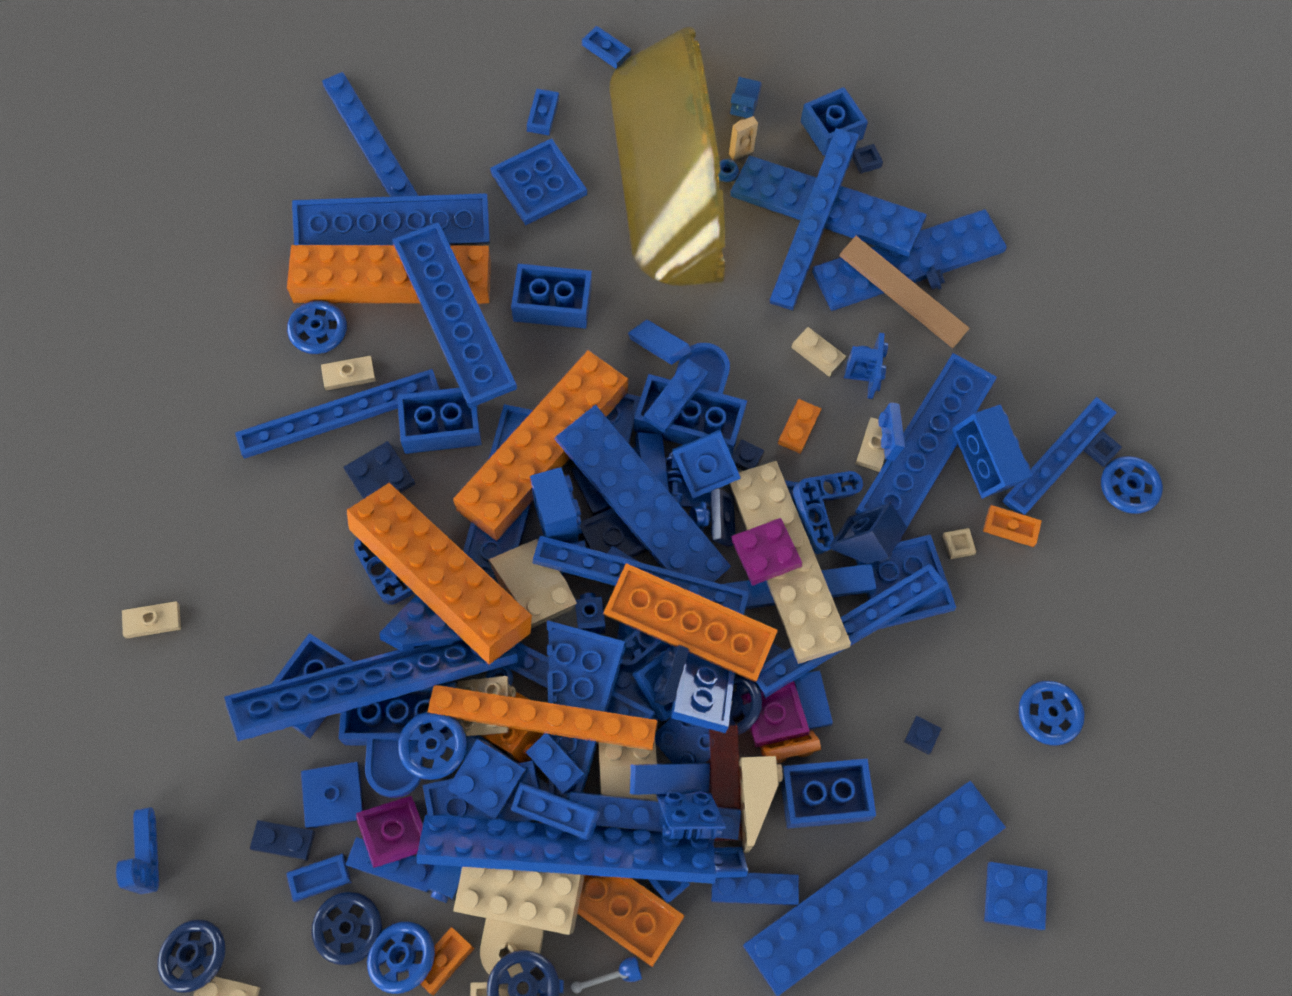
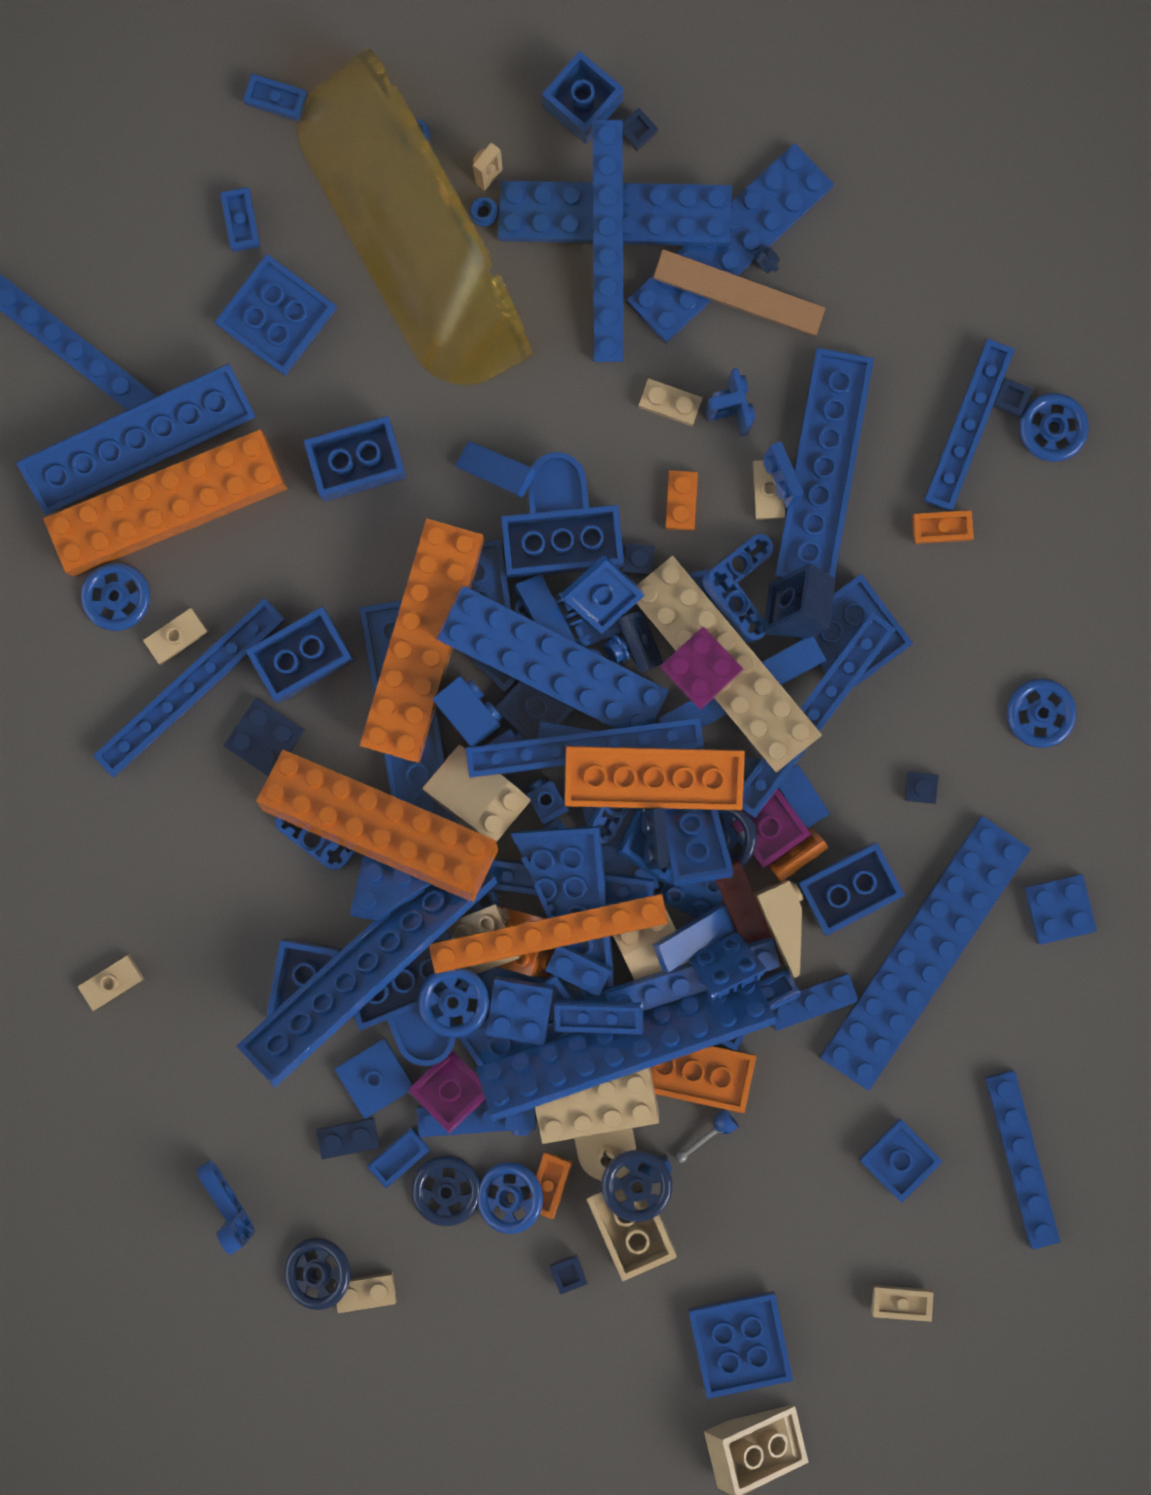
camera: 15 degrees left, 20 degrees up
blue plate [392,222,517,408] -> none
blue plate [644,359,709,433] -> none
blue brick [730,77,762,118] -> none
tan tile [942,528,977,560] -> none
blue brick [952,404,1032,499] -> none

